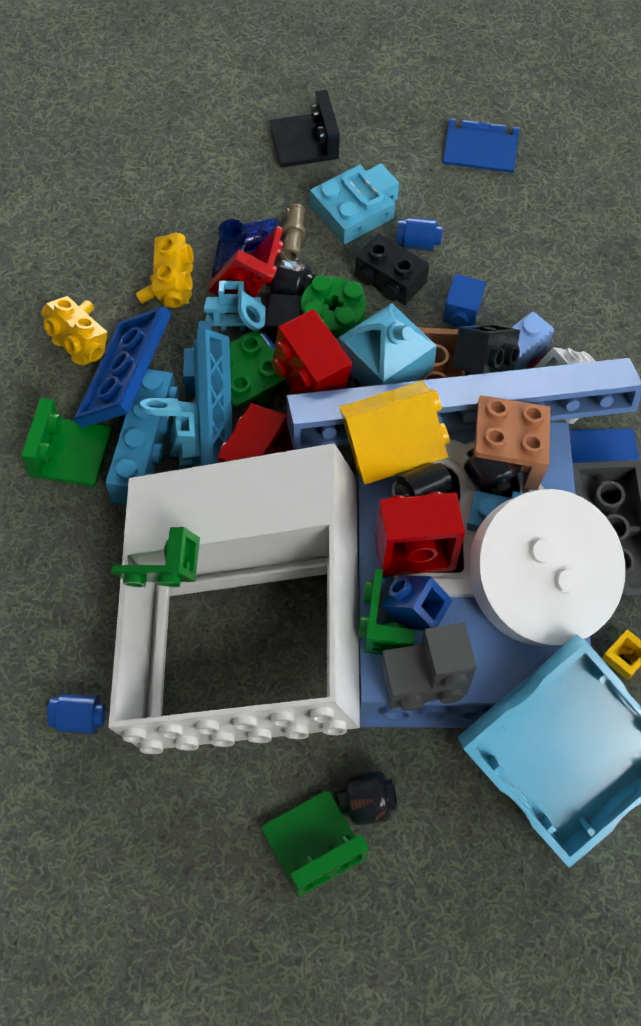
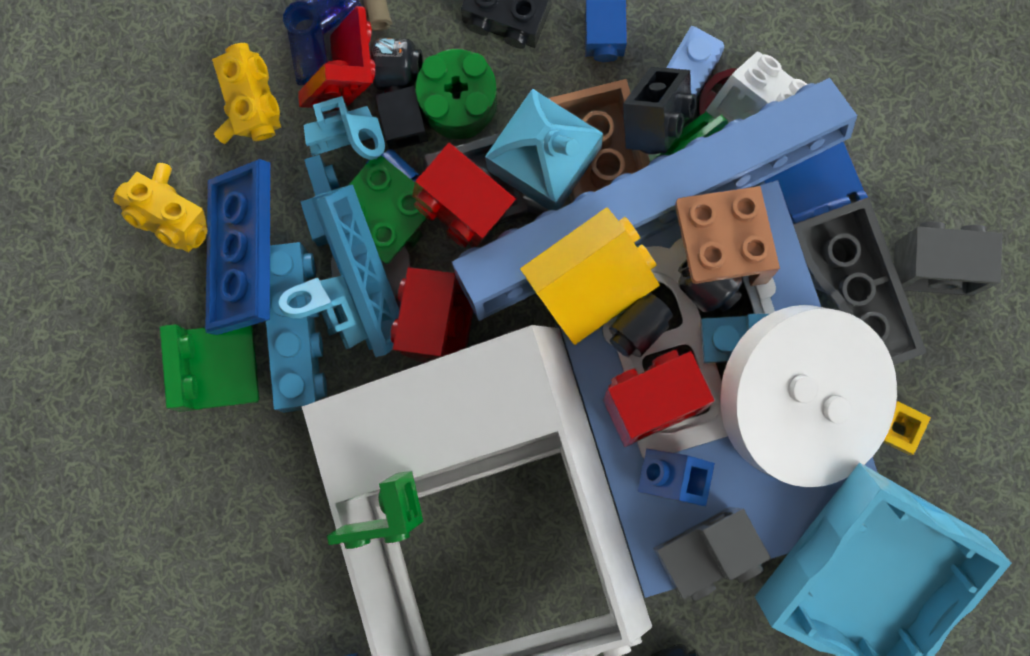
camera: 10 degrees left, 20 degrees up
green bracket [358,568,415,655] -> none

